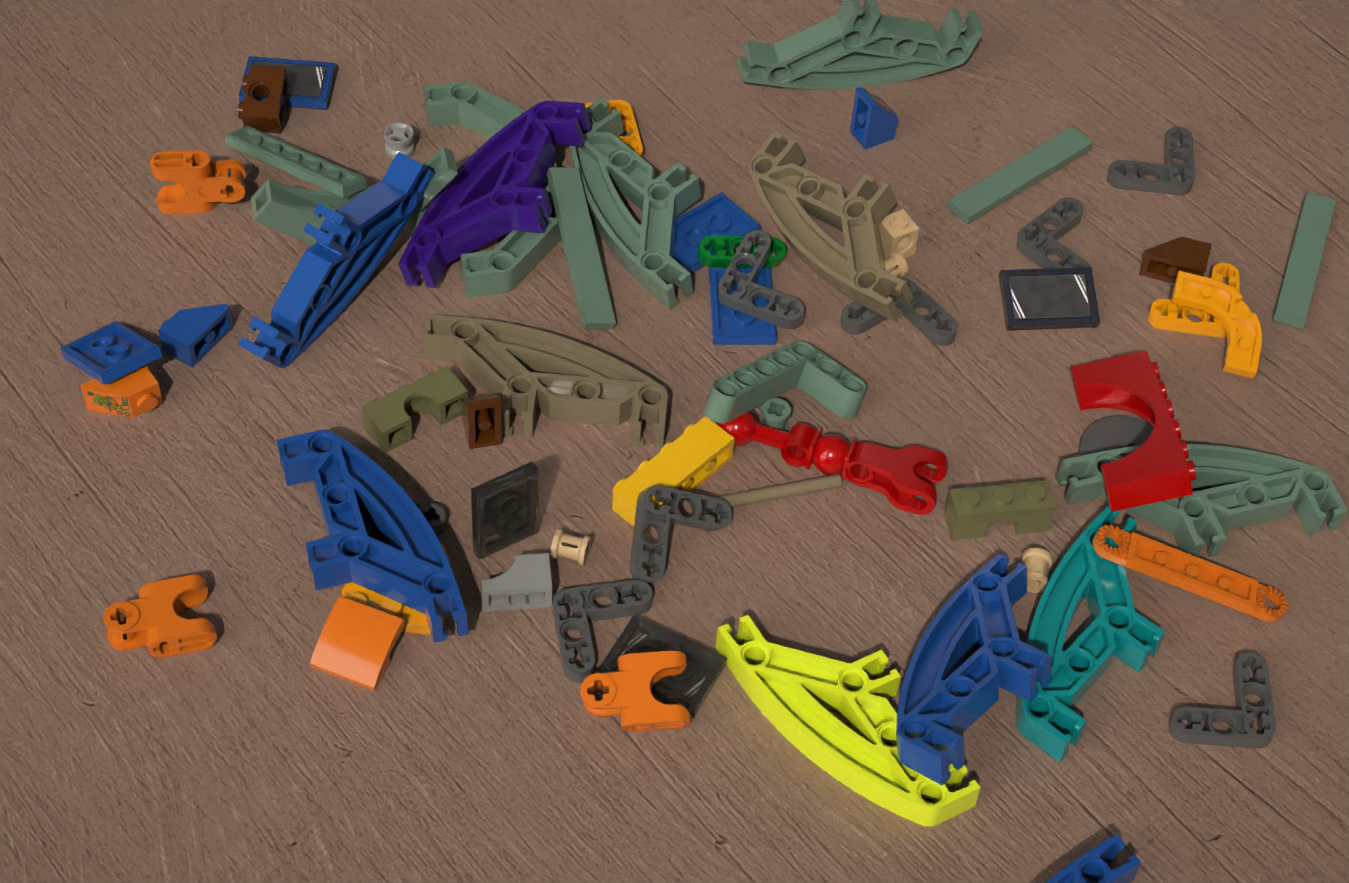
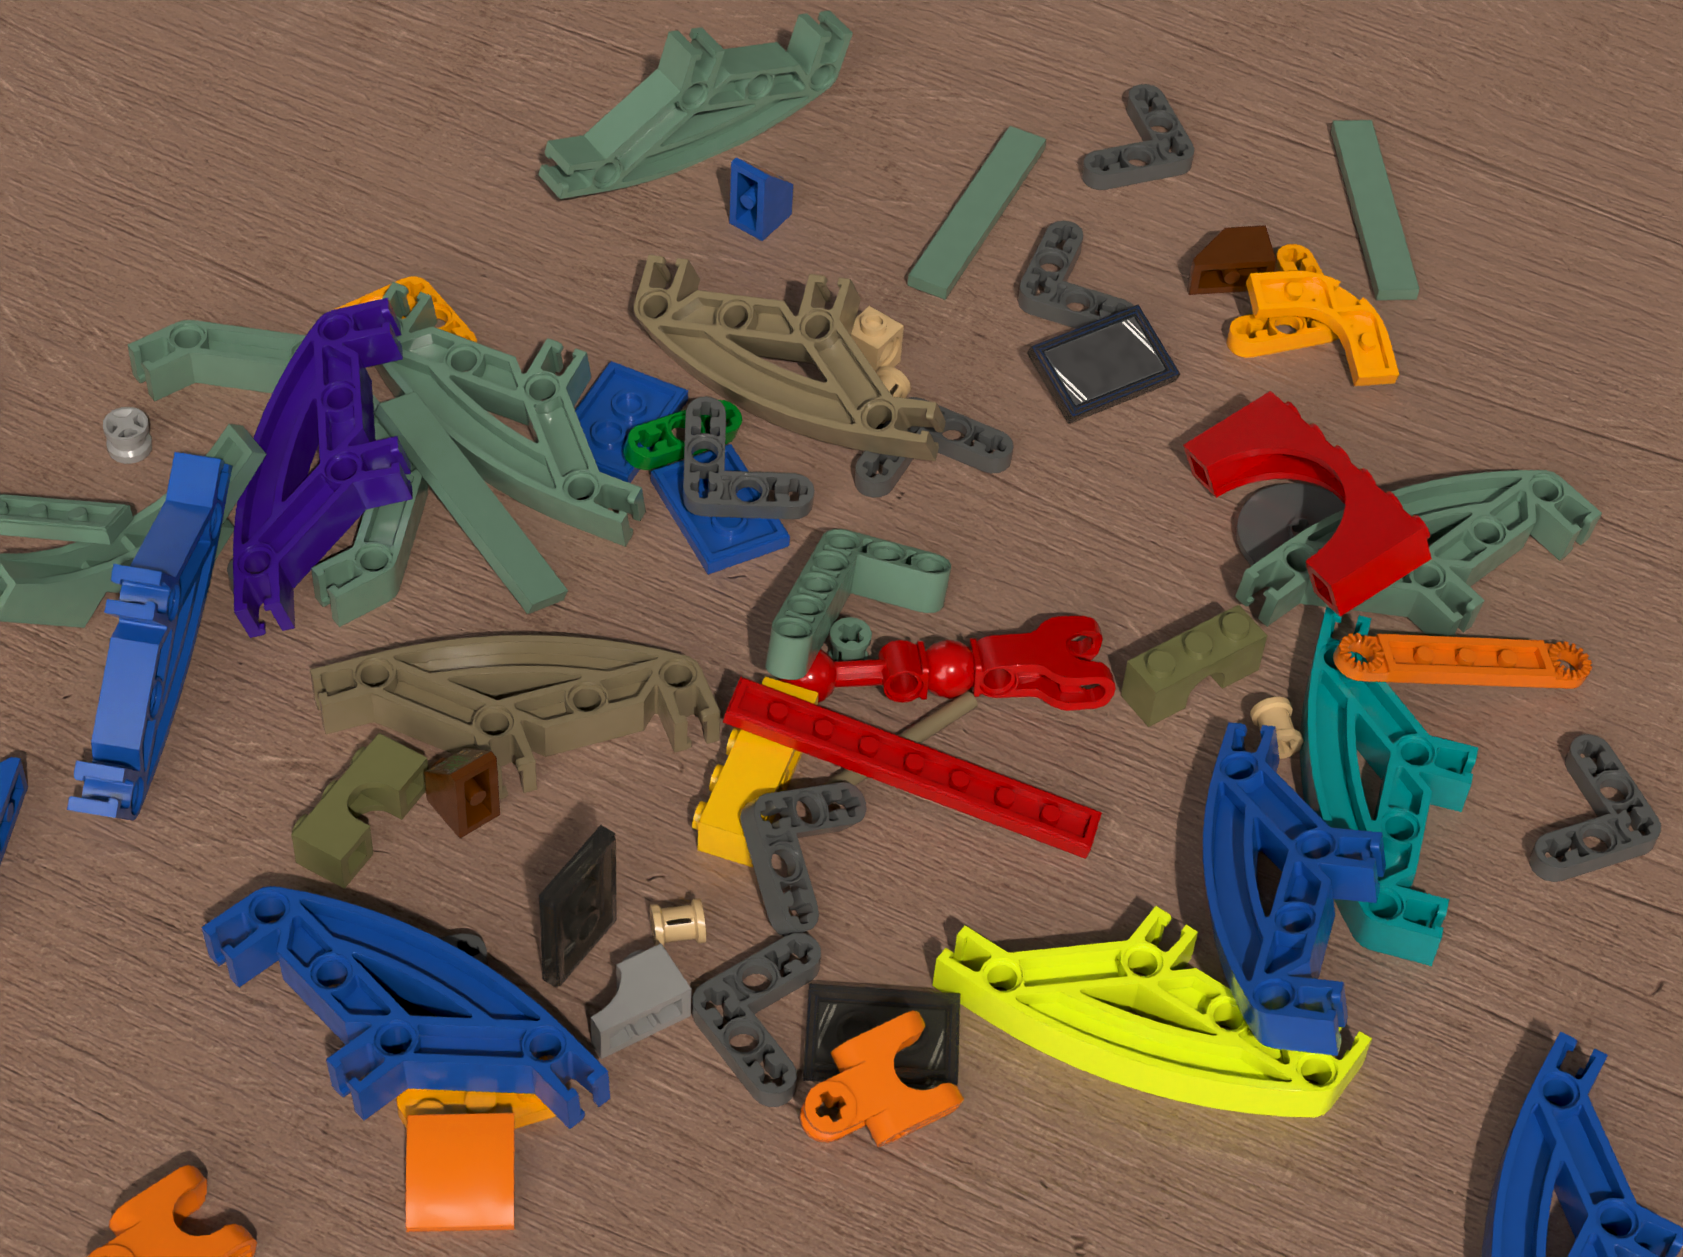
camera: 25 degrees left, 0 degrees up
none -> red tile [723,677,1102,859]

